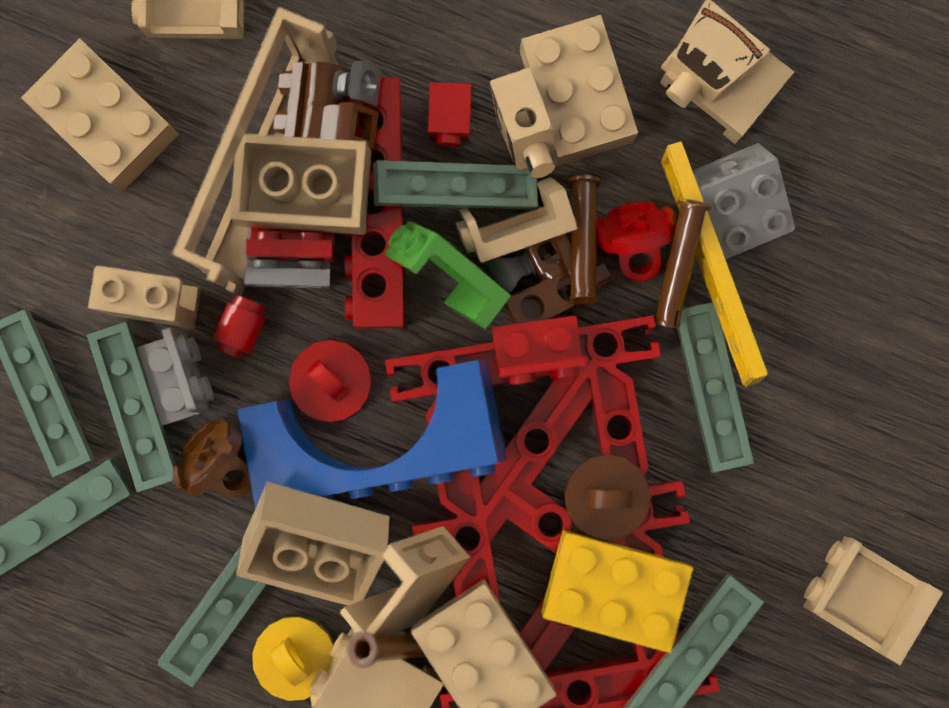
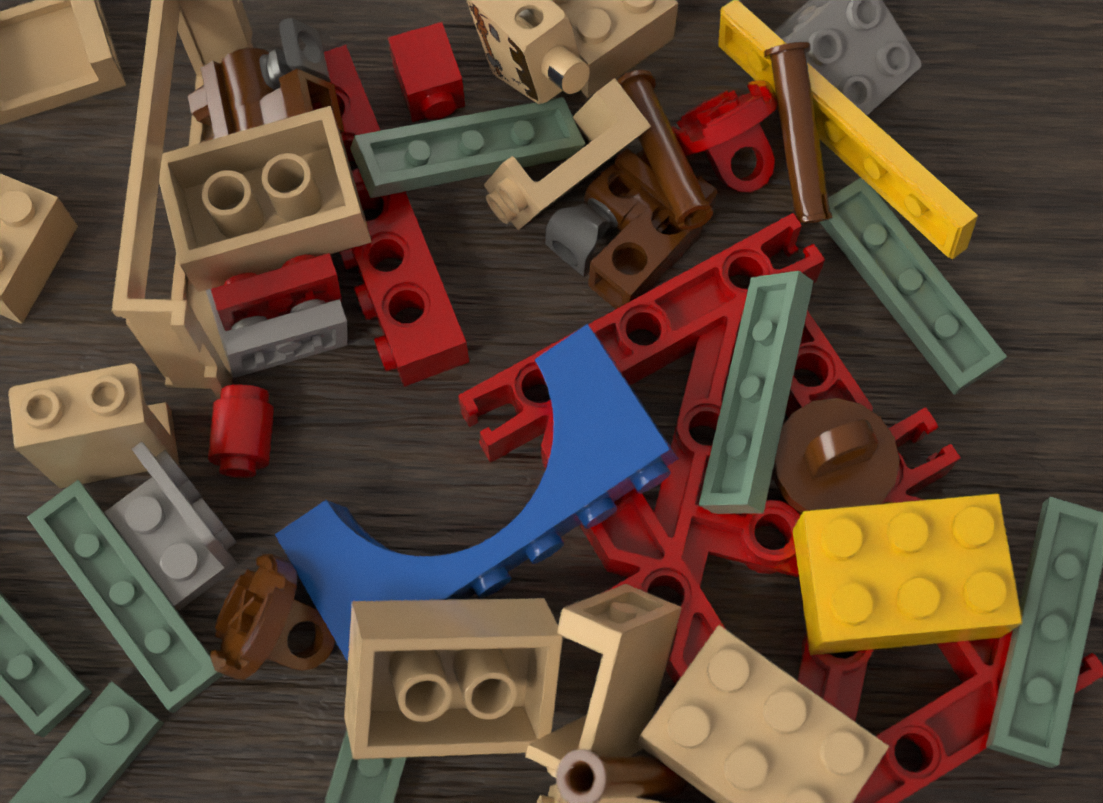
camera: 20 degrees left, 15 degrees down
red tile [289,340,372,422] -> none
bright green panel [385,221,511,329] -> none
red bracket [492,316,588,385] -> none
none -> sand green plate [699,271,814,514]

